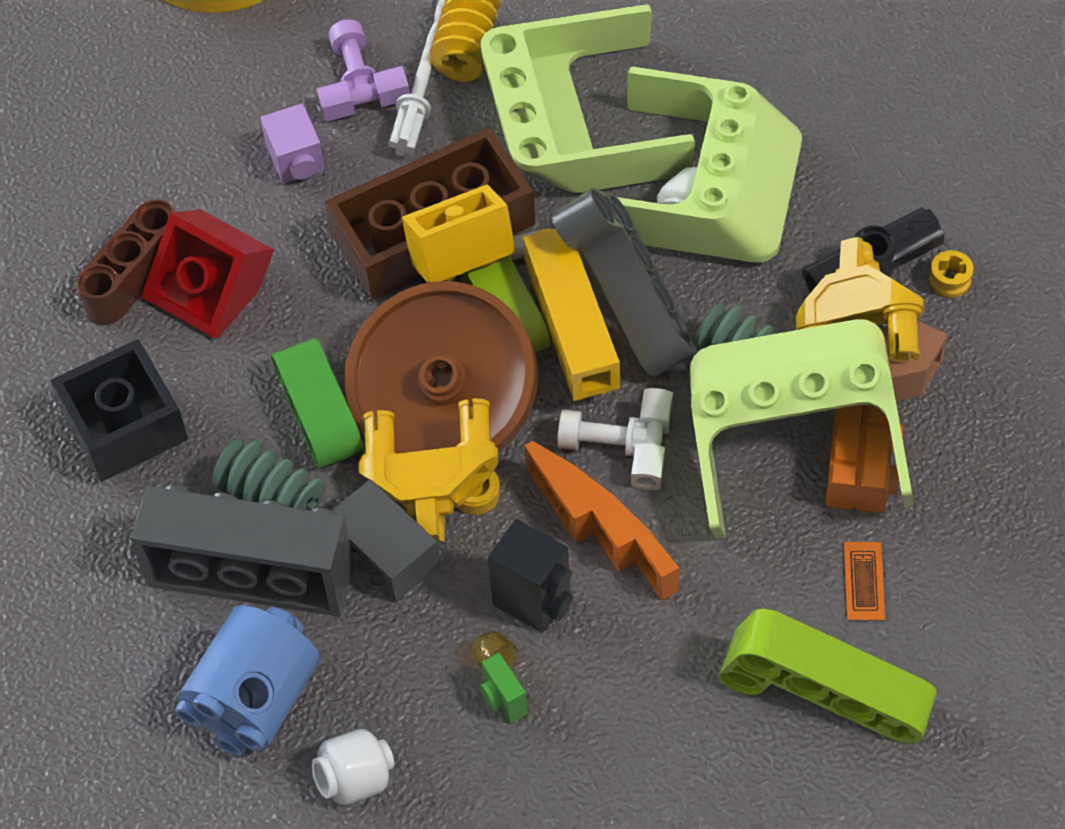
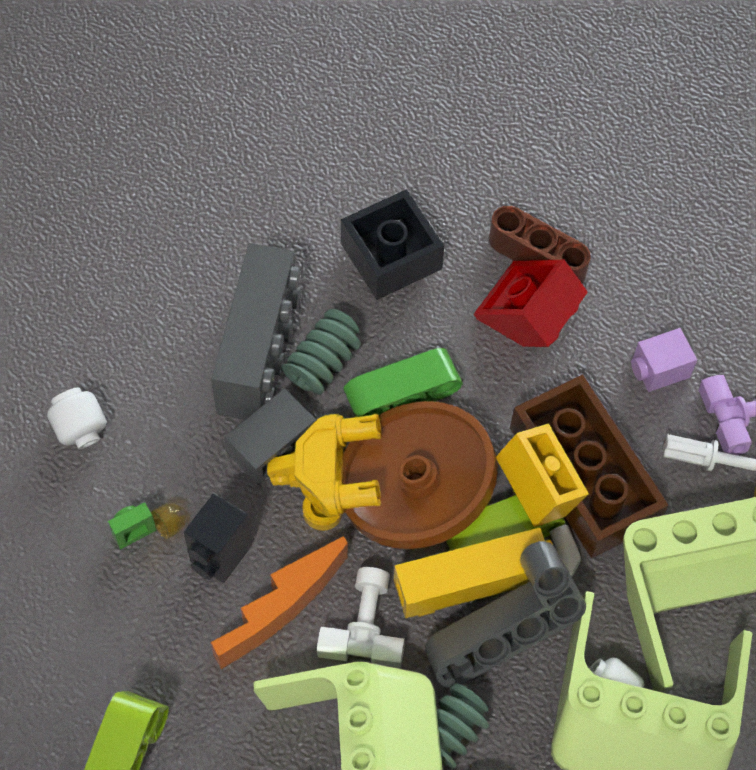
camera: 85 degrees right, 5 degrees up
medium blue cylinder [174,605,321,756] -> none

